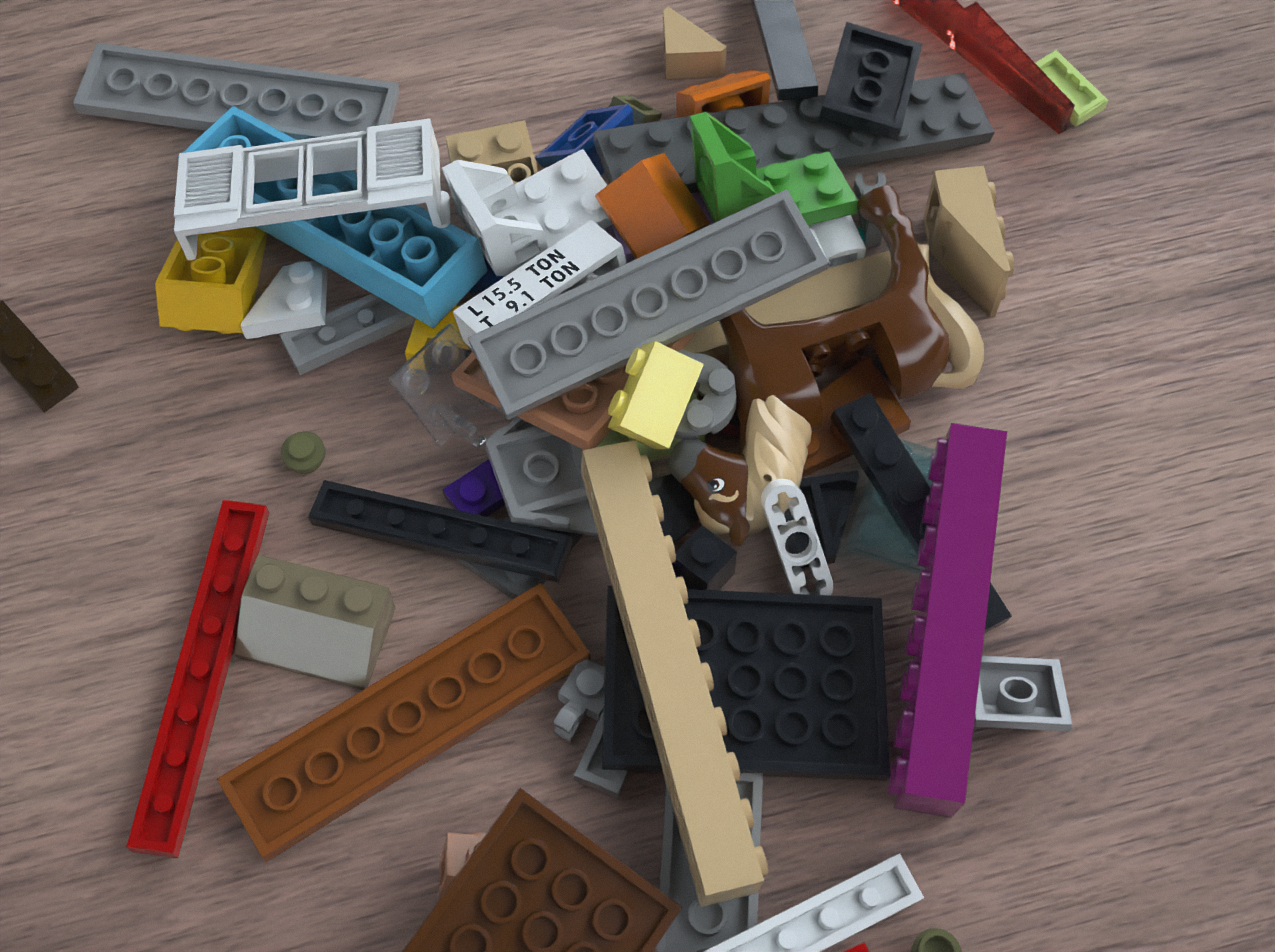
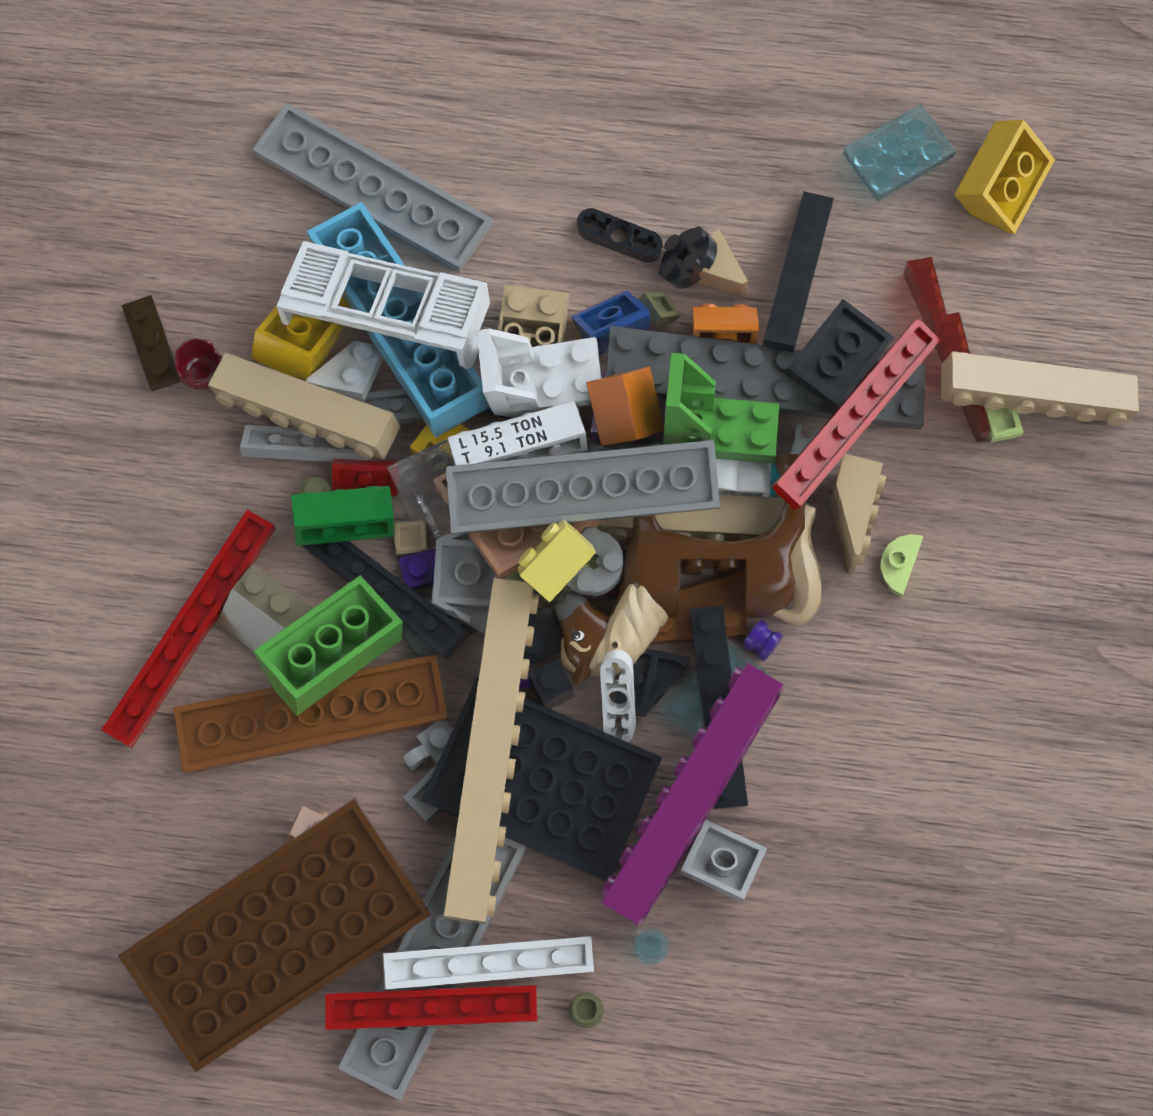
camera: 25 degrees right, 10 degrees up
none -> dark red hair [174,338,223,390]
none -> tan brick [208,352,401,460]
none -> light grey plate [240,425,370,462]
none -> bright green slope [253,575,403,716]
none -> green brick [291,486,394,546]
none -> red plate [332,458,399,496]
none -> tan tile [394,520,428,557]
none -> black beam [577,208,663,263]
none -> clear light blue plate [634,929,669,964]
none -> black plate [659,226,717,289]
none -> dark purple wheel [742,620,783,662]
none -> plate [771,318,940,510]
none -> yellowish green plate [879,534,923,598]
none -> tan brick [941,352,1139,426]

